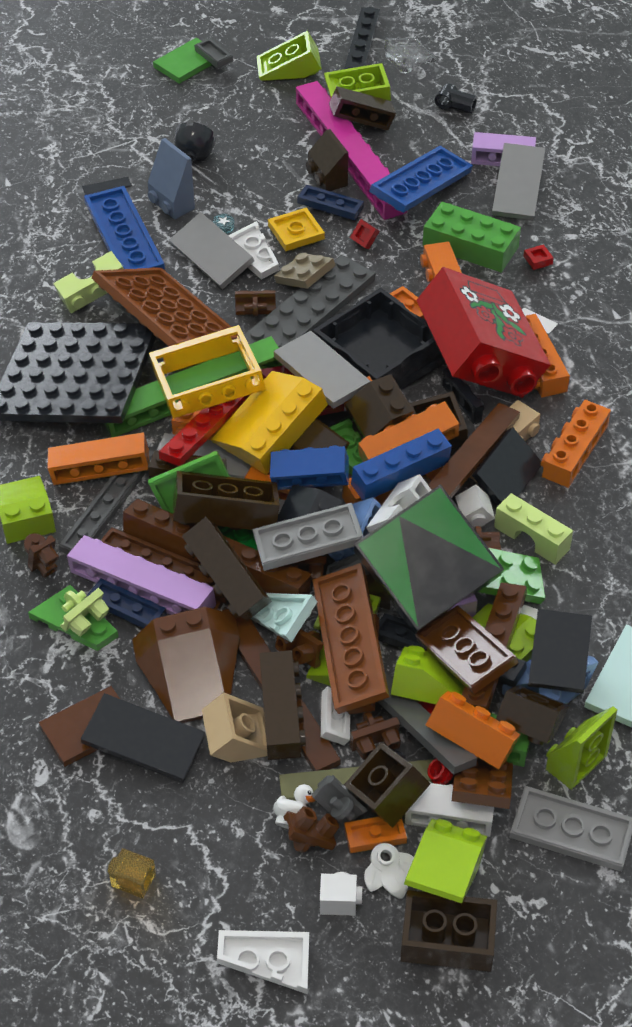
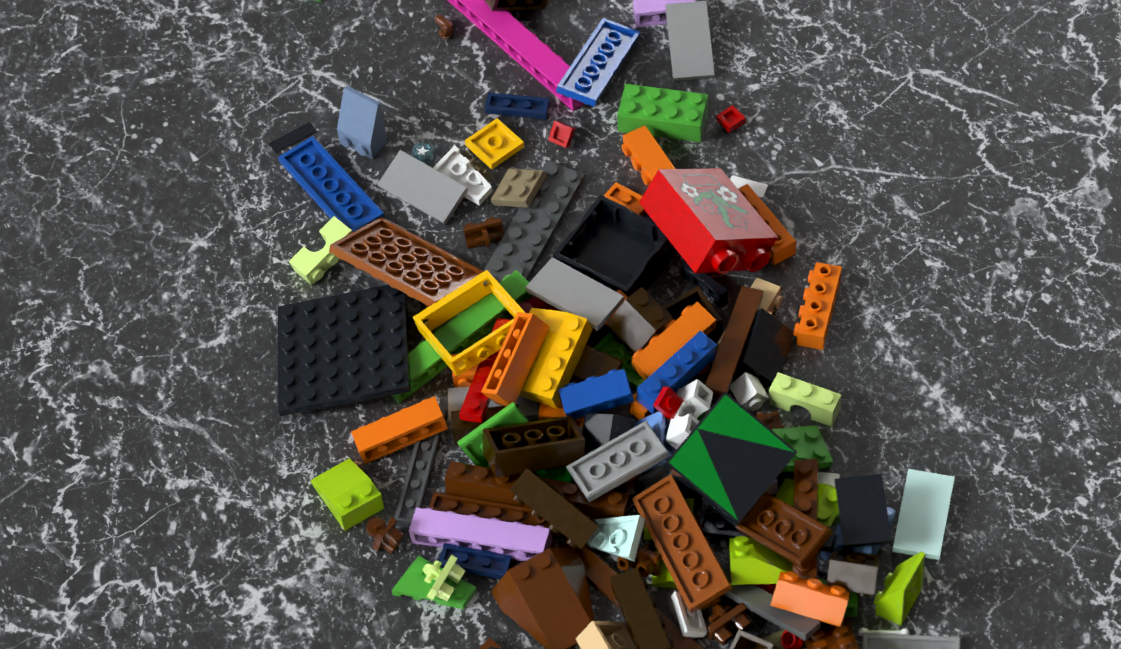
camera: 10 degrees left, 5 degrees up
black cylinder [174,122,216,162] -> none
dark brown slope [306,129,348,191] -> none
none -> reddish brown arm [434,14,454,39]
none -> orange brick [481,312,550,406]
none -> red plate [653,387,684,419]
none -> white hinge [859,628,910,637]

